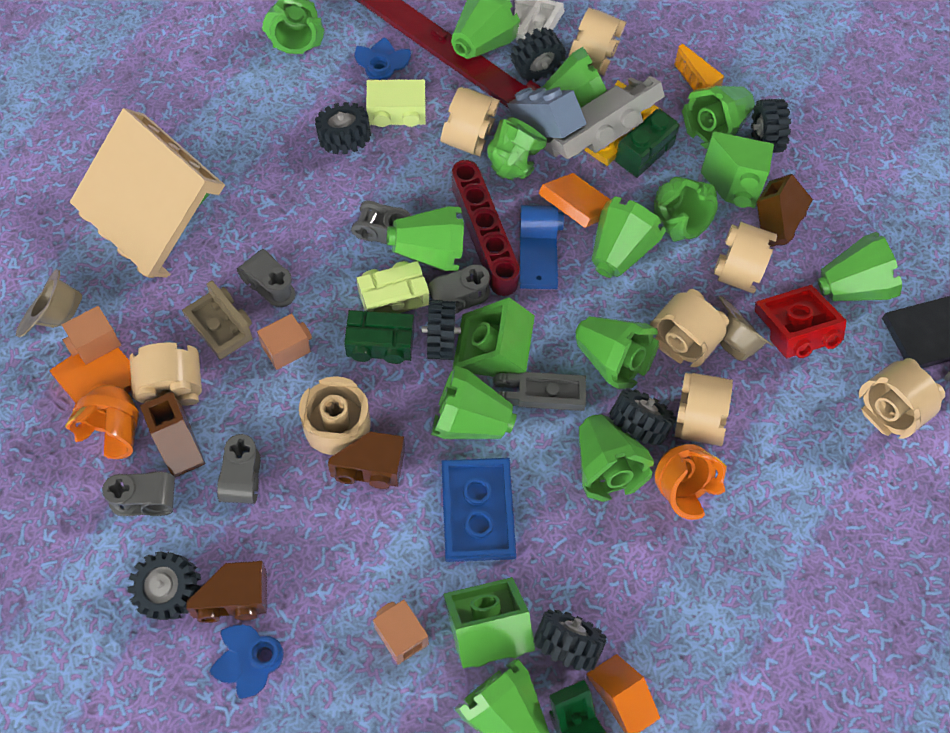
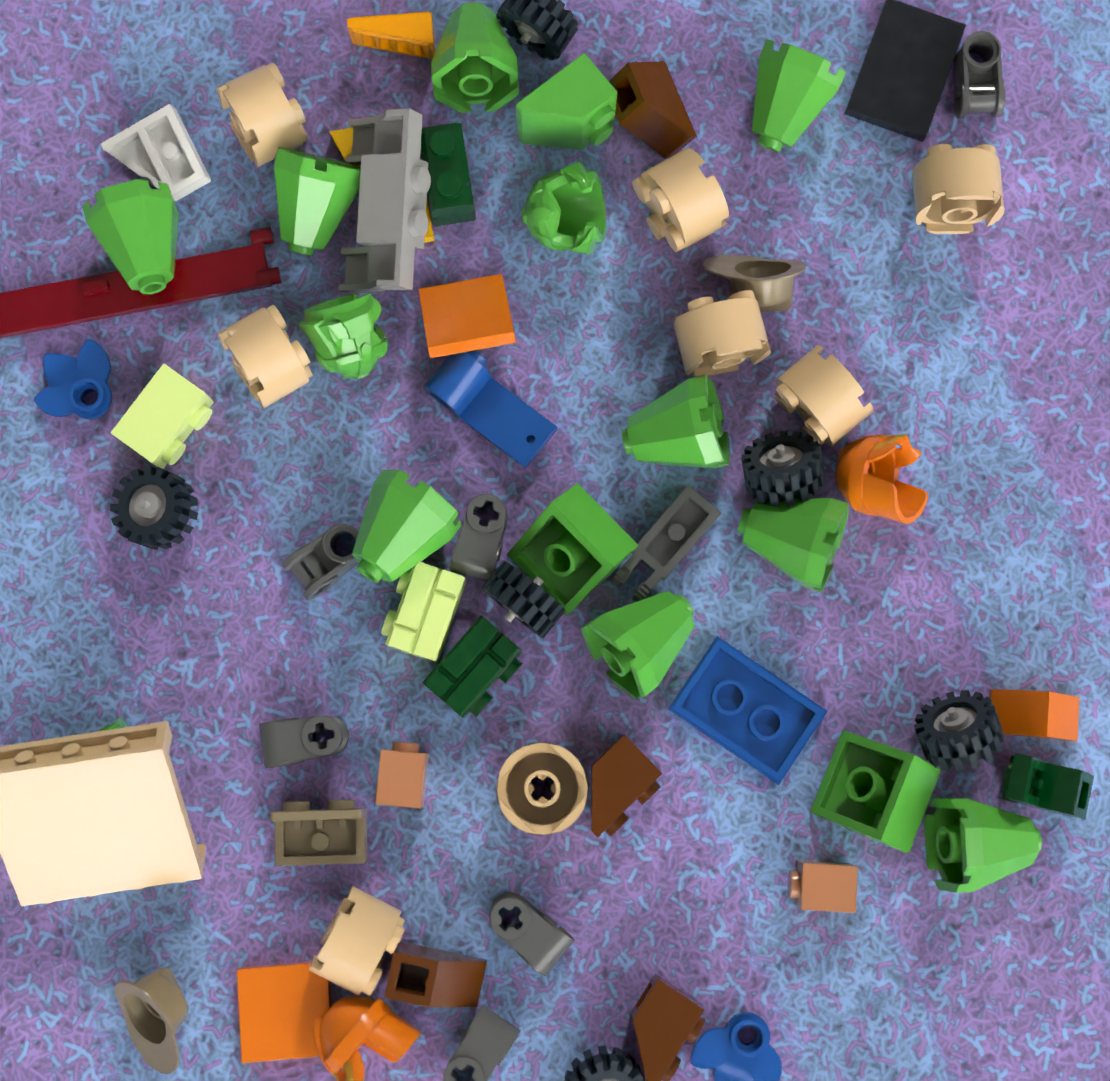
camera: 50 degrees left, 20 degrees up
nougat brick [62,306,122,365] -> none
dark red beam [452,160,520,296] -> none
sand blue brick [507,87,587,138] -> none
black wheel [510,27,566,82] -> none
bright green cone [591,196,666,278] -> none
red plate [754,284,847,359] -> none

